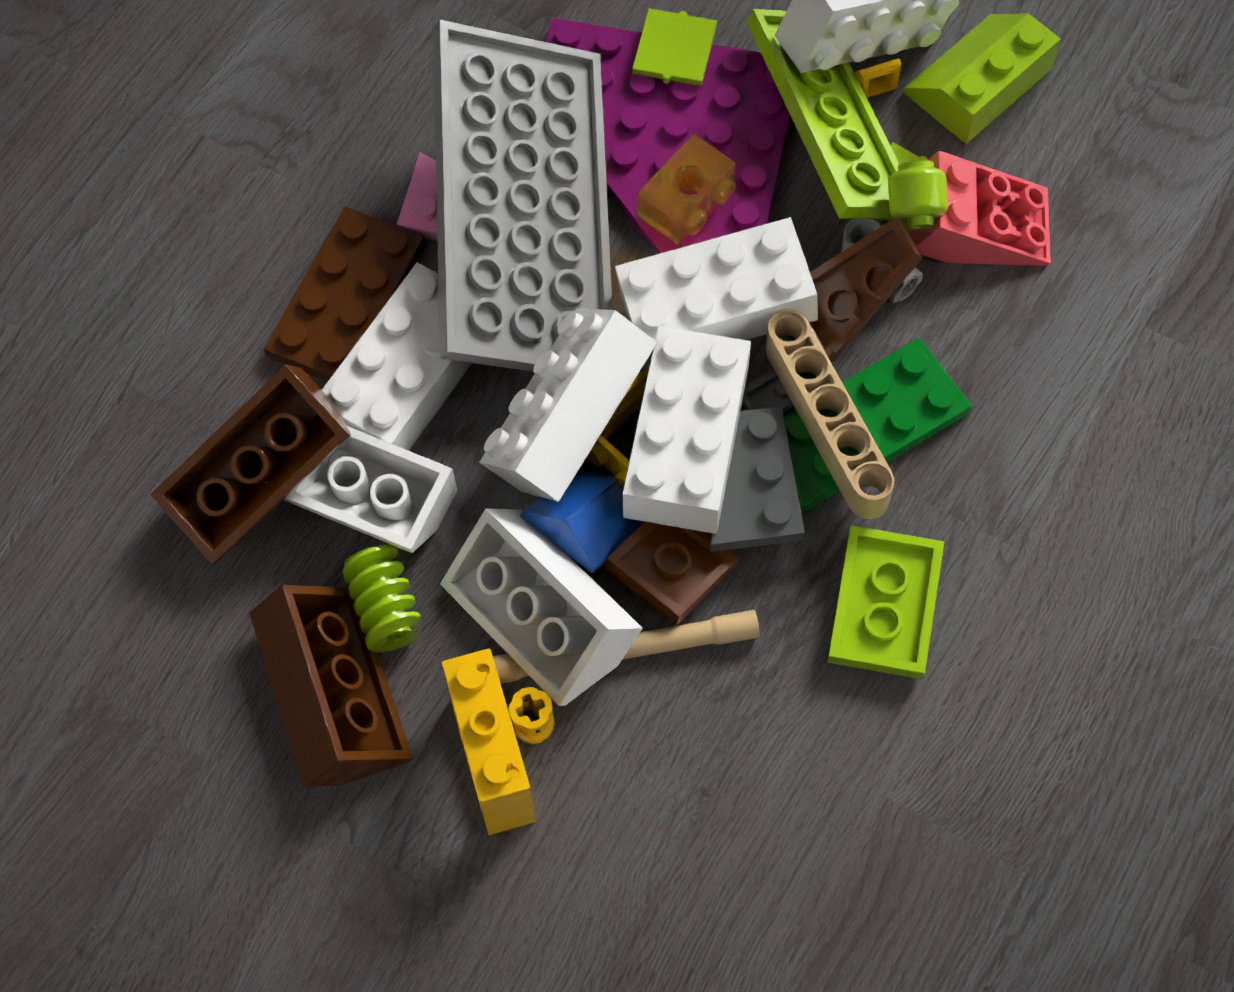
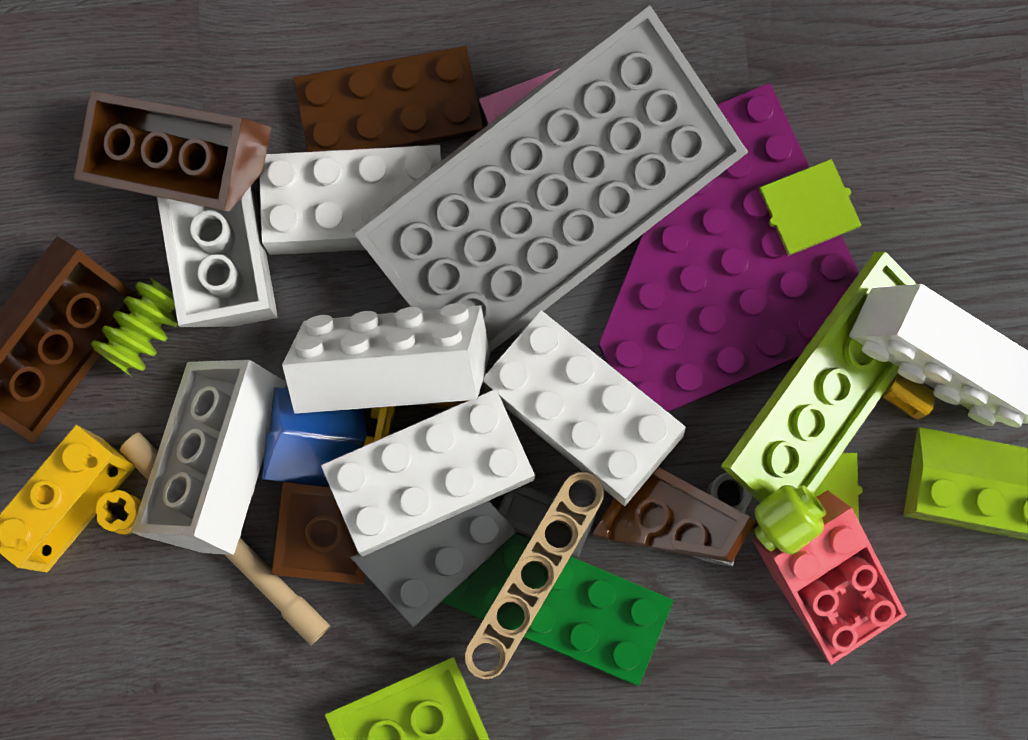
camera: 50 degrees right, 15 degrees up
clear yellow brick [637,134,736,245] -> none

